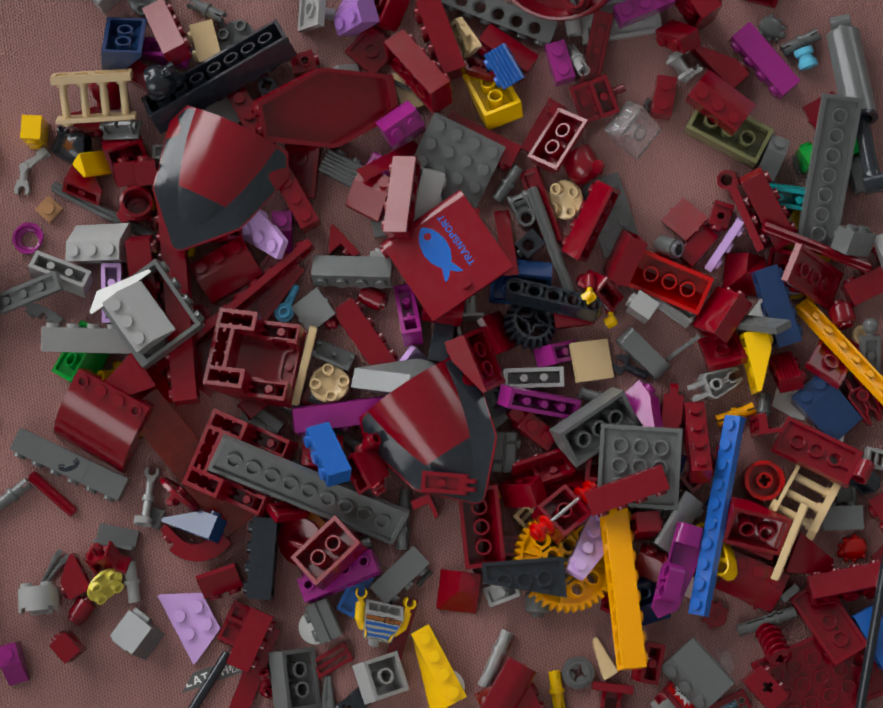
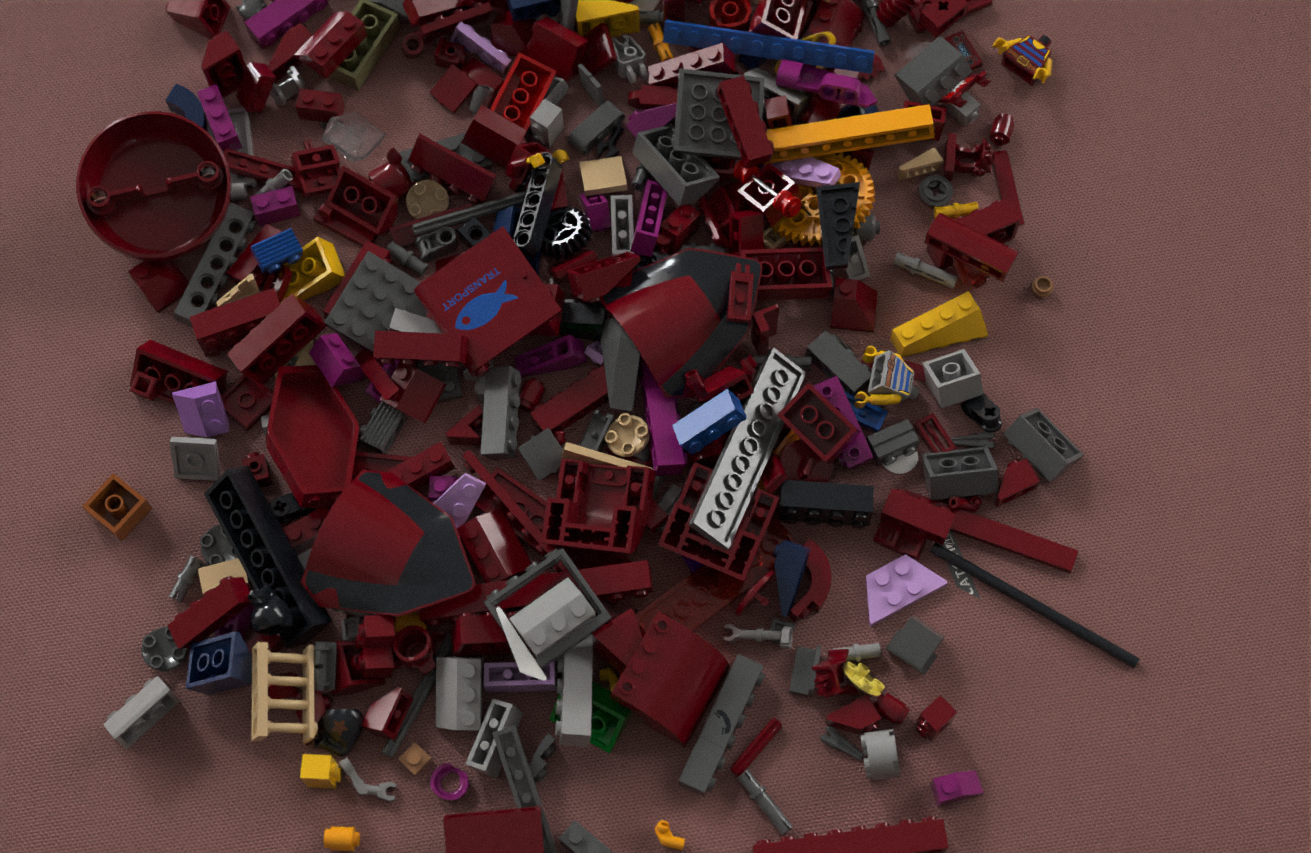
camera: 85 degrees left, 15 degrees down
yellow slope [72,151,112,177] -> none
dark red slope [195,563,244,601] -> none
dark azure plate [274,285,300,322] -> none

